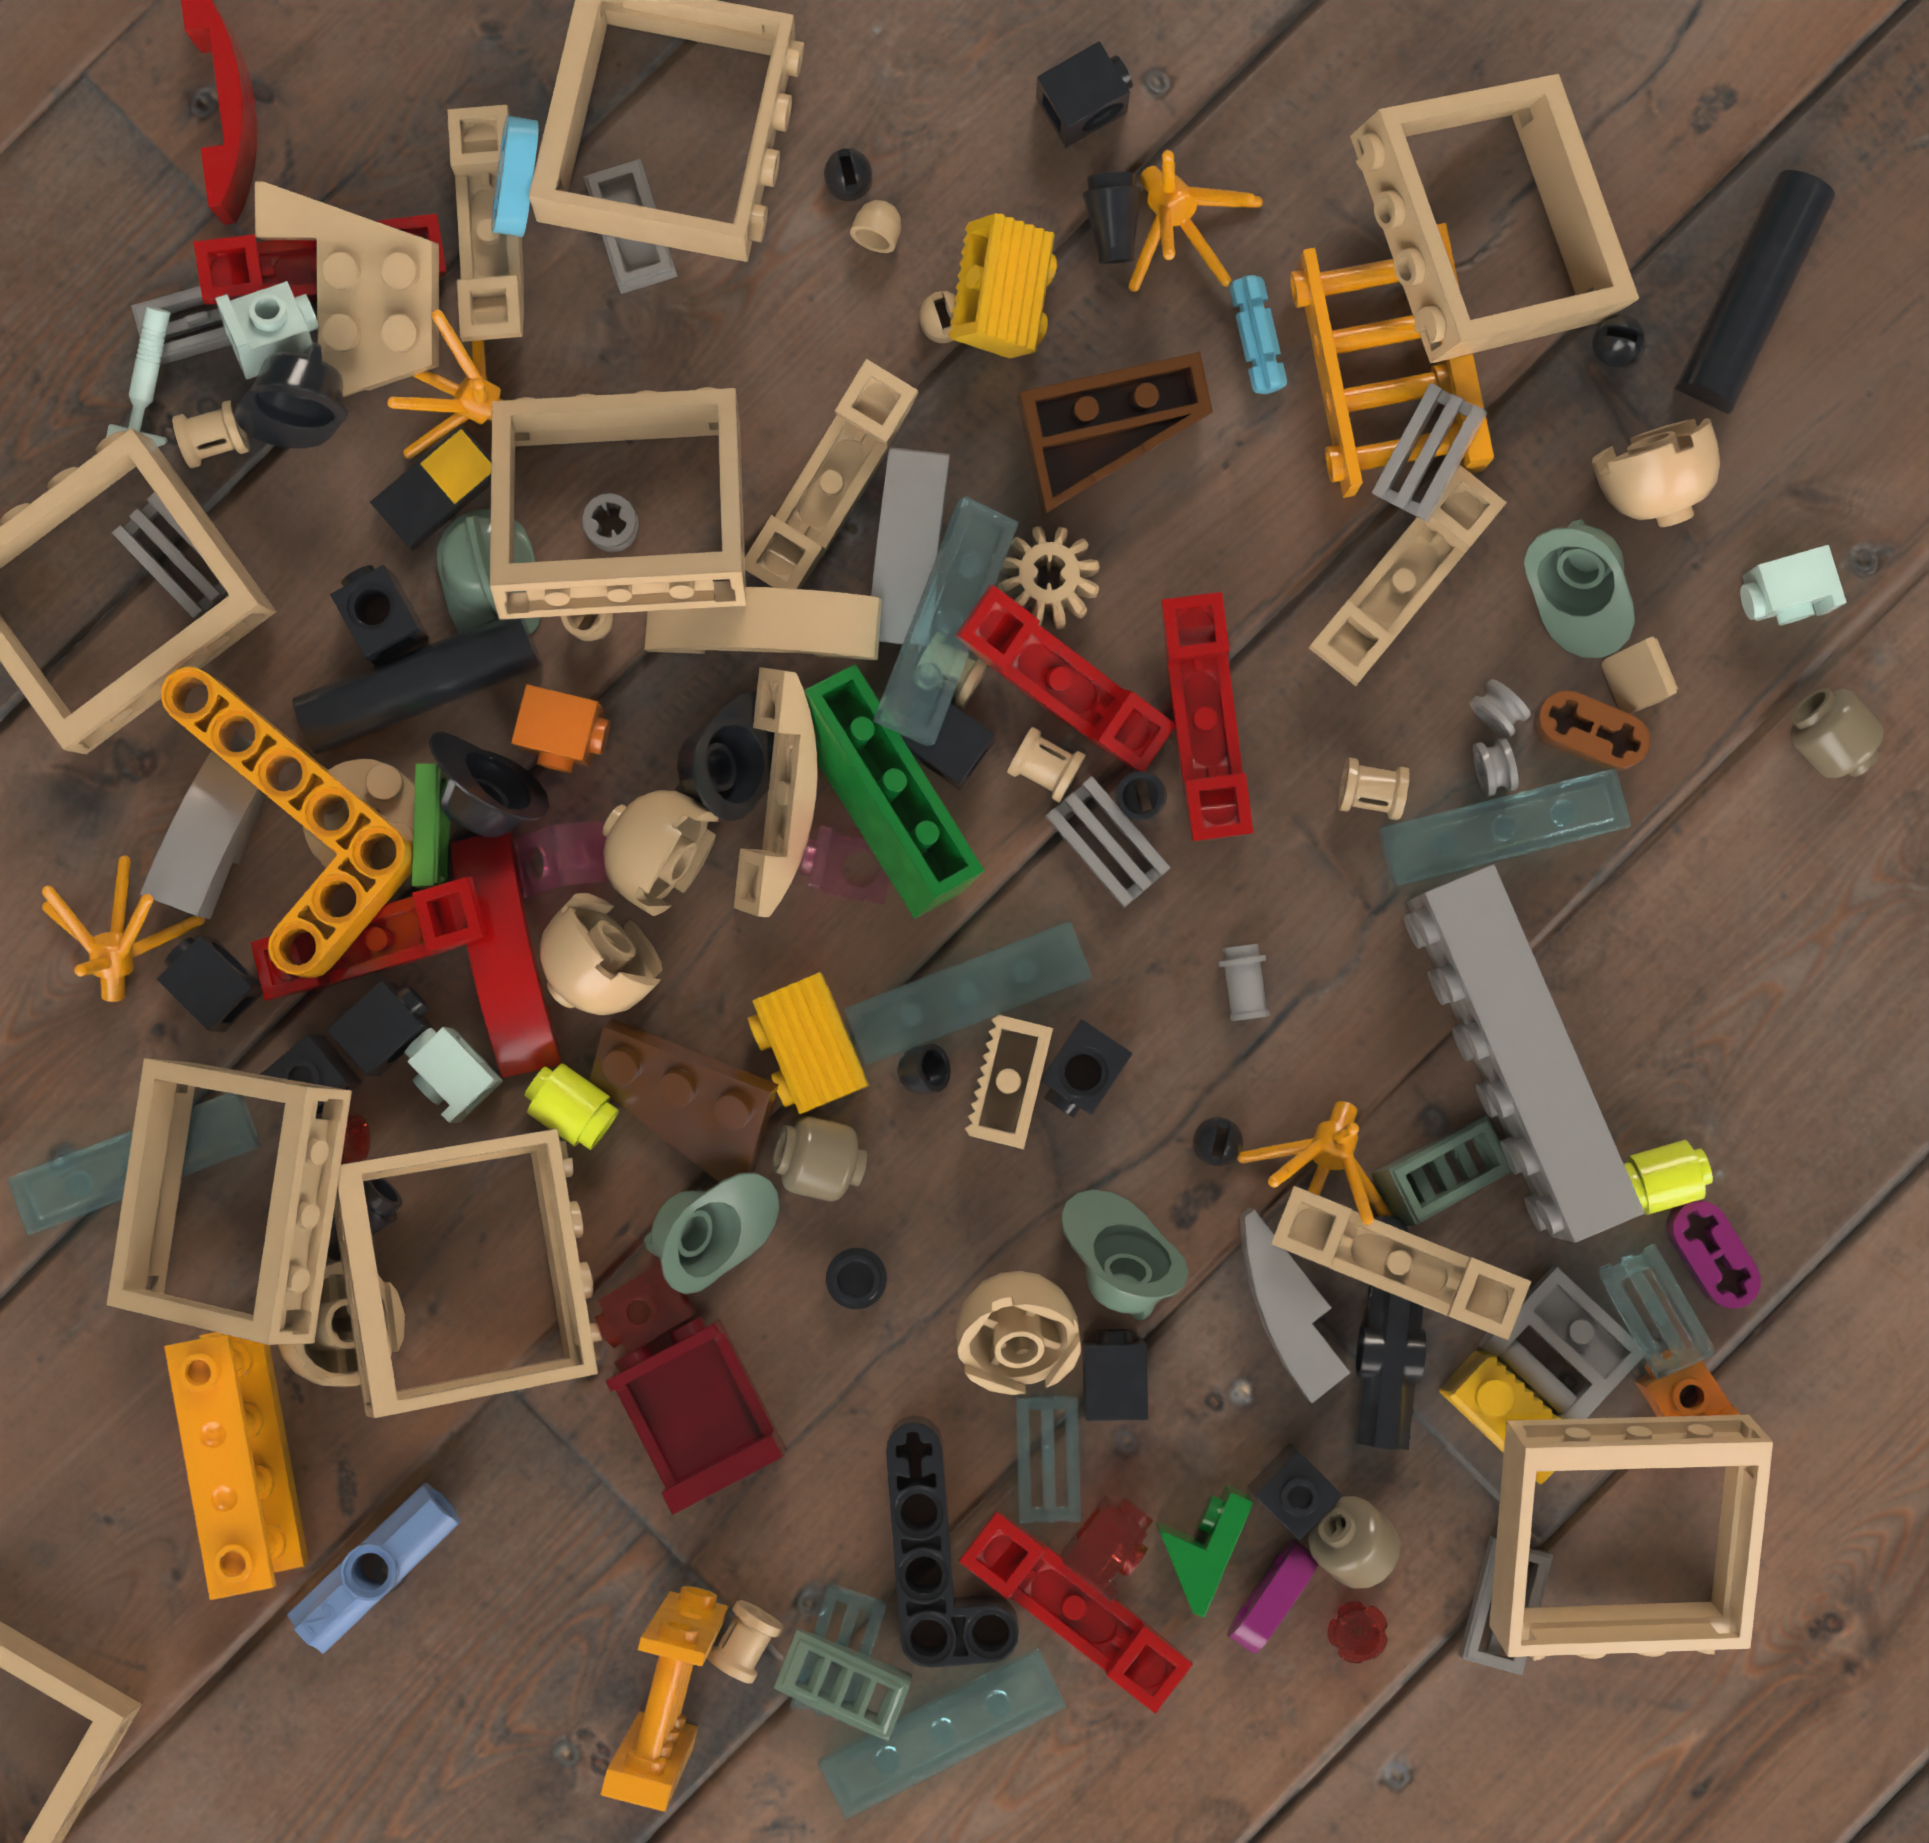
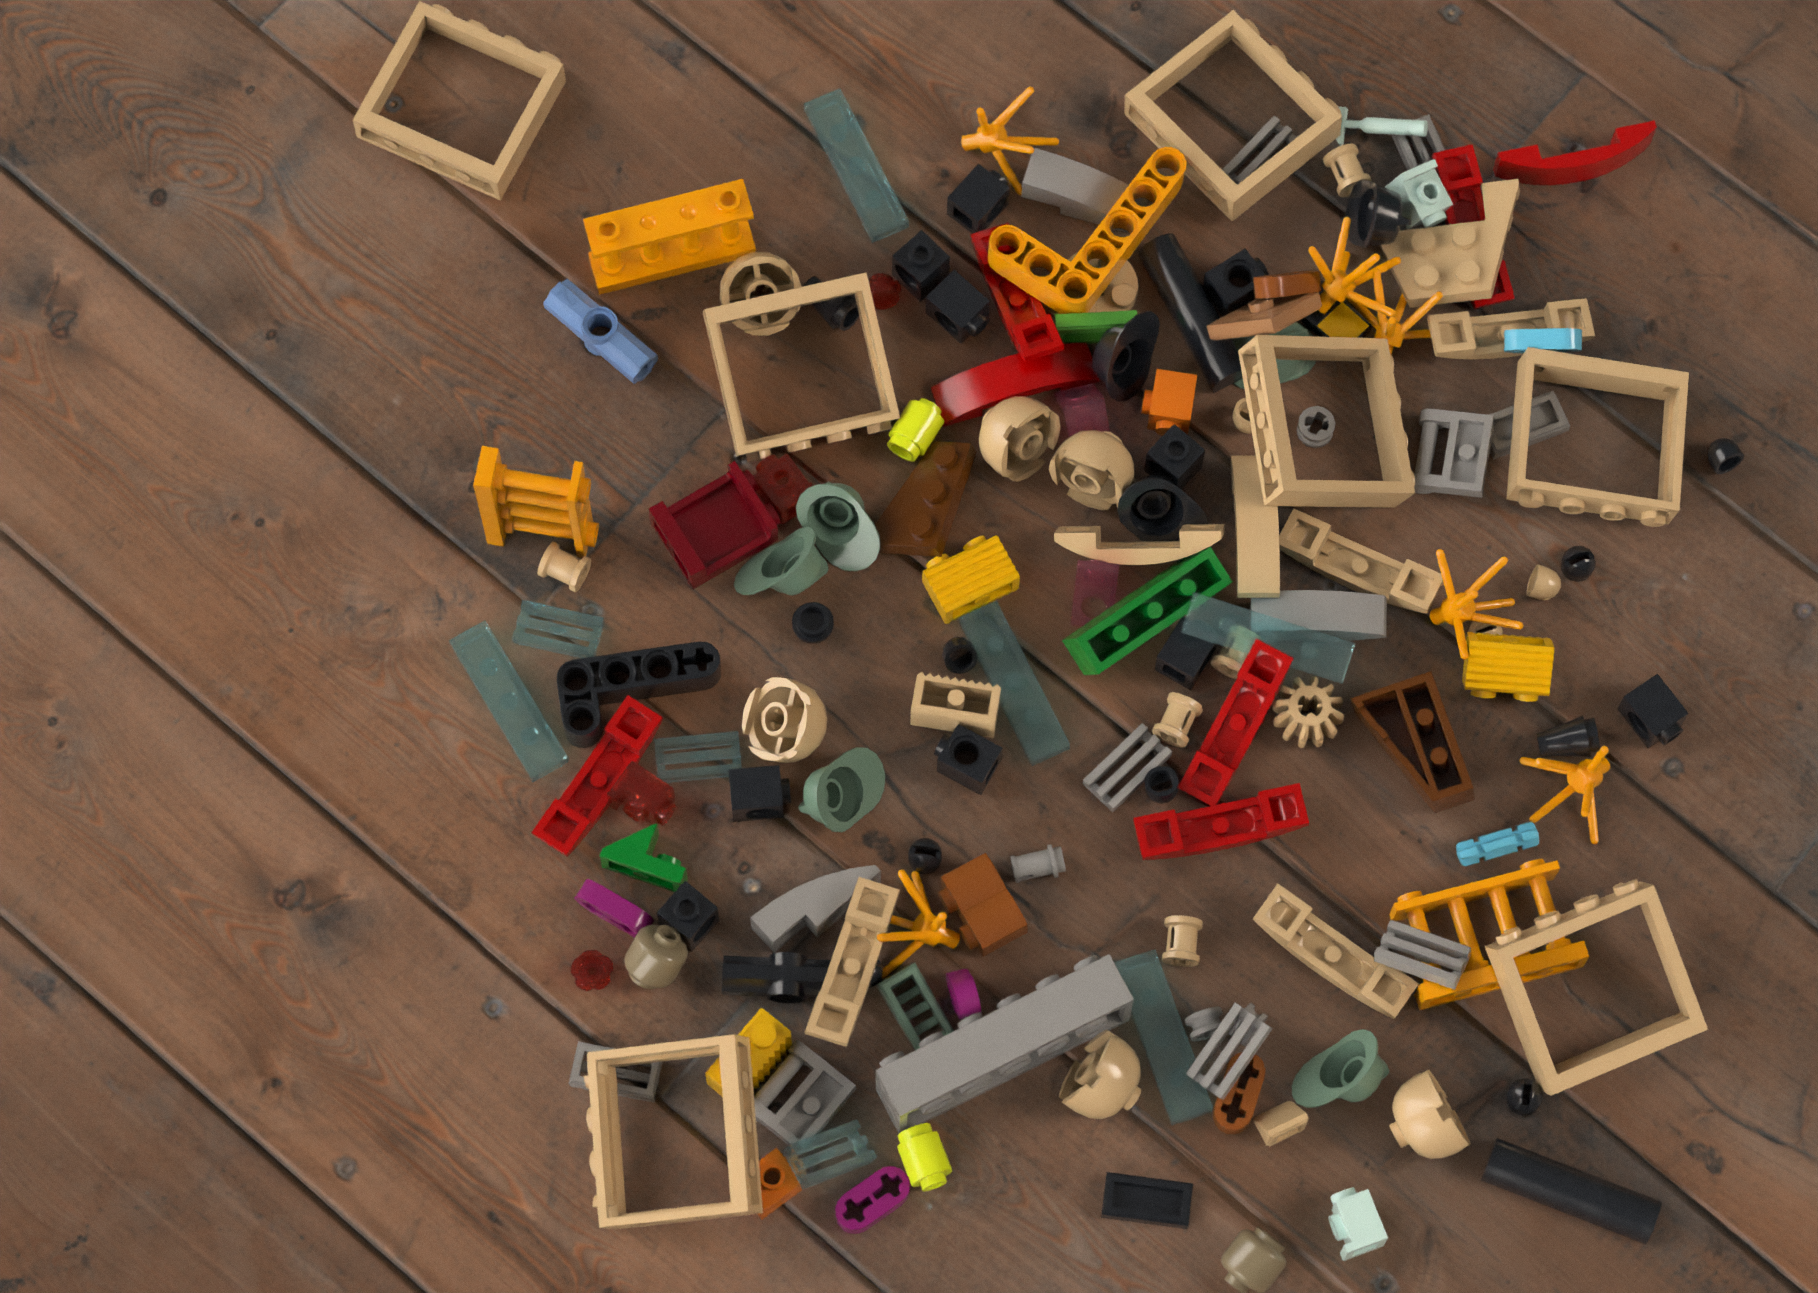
camera: 80 degrees right, 15 degrees down
tan window [107,1058,352,1345] -> none
light aqua brick [404,1027,504,1123] -> none
dark tan head [772,1115,867,1202] -> none
sand green slope [774,1628,912,1741] -> none
none -> sand green piece [734,526,829,596]
none -> dark orange brick [938,853,1028,957]
none -> magenta beam [945,968,982,1020]
none -> tan cylinder [1059,1030,1141,1119]
none -> black tile [1101,1172,1193,1229]
none -> black brick [1144,424,1205,489]
none -> light grey tile [1186,1003,1273,1100]
none -> medium nougat plate [1207,292,1322,340]
none -> dark orange beam [1253,270,1322,298]
none -> light orange plant [1308,217,1401,317]
none -> light grey plate [1414,409,1494,498]
none -> light orange plant [1430,549,1524,660]

